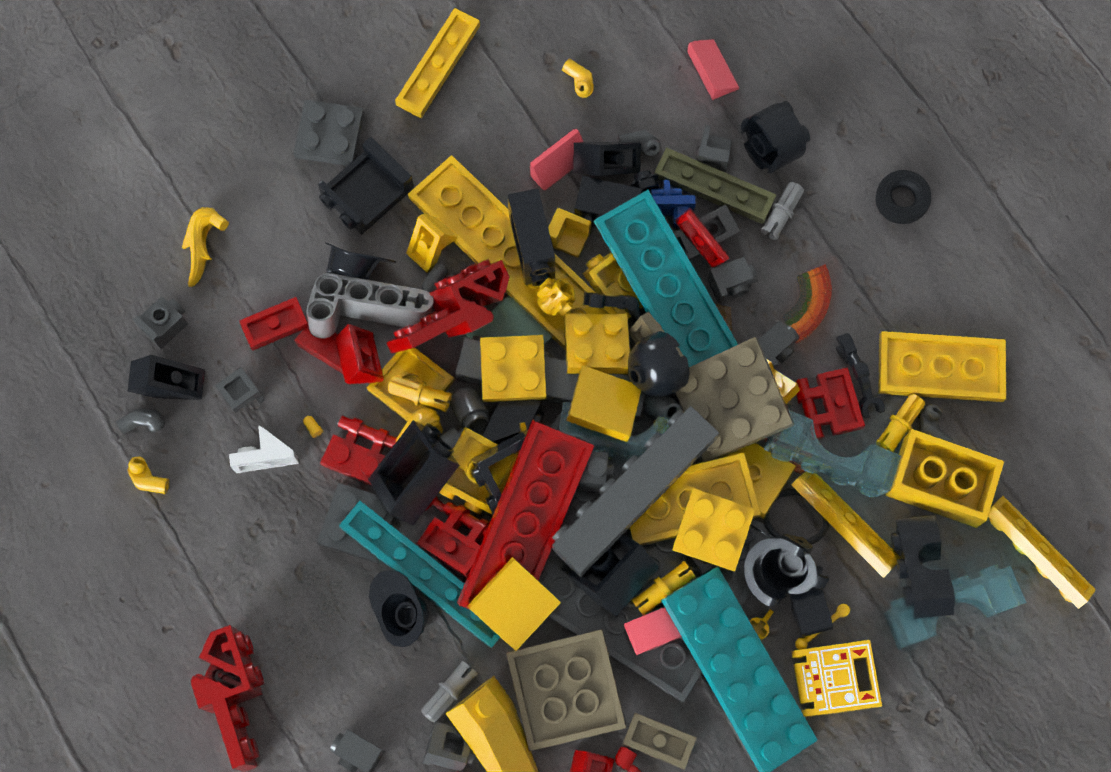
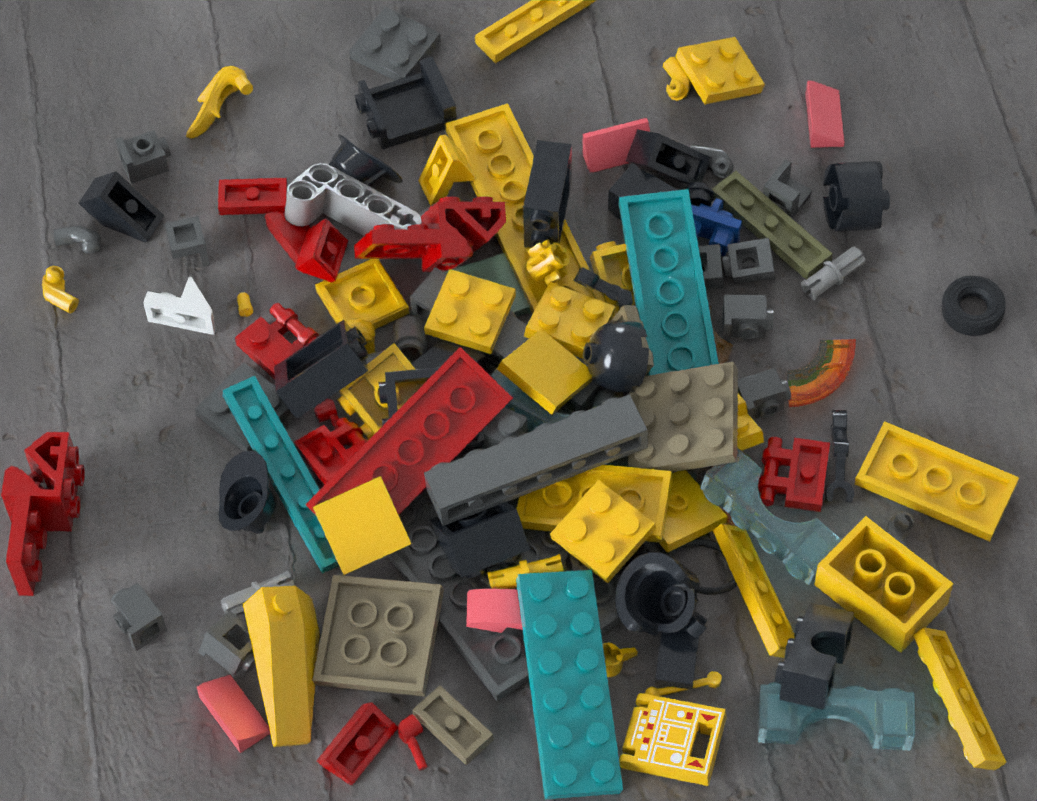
camera: 25 degrees right, 15 degrees down
yellow axle [388,376,452,412] -> none
yellow panel [548,208,591,257] -> none
red slope [675,208,729,268] -> none
yellow axle [876,394,925,453] -> none
none -> yellow plate [675,37,765,105]

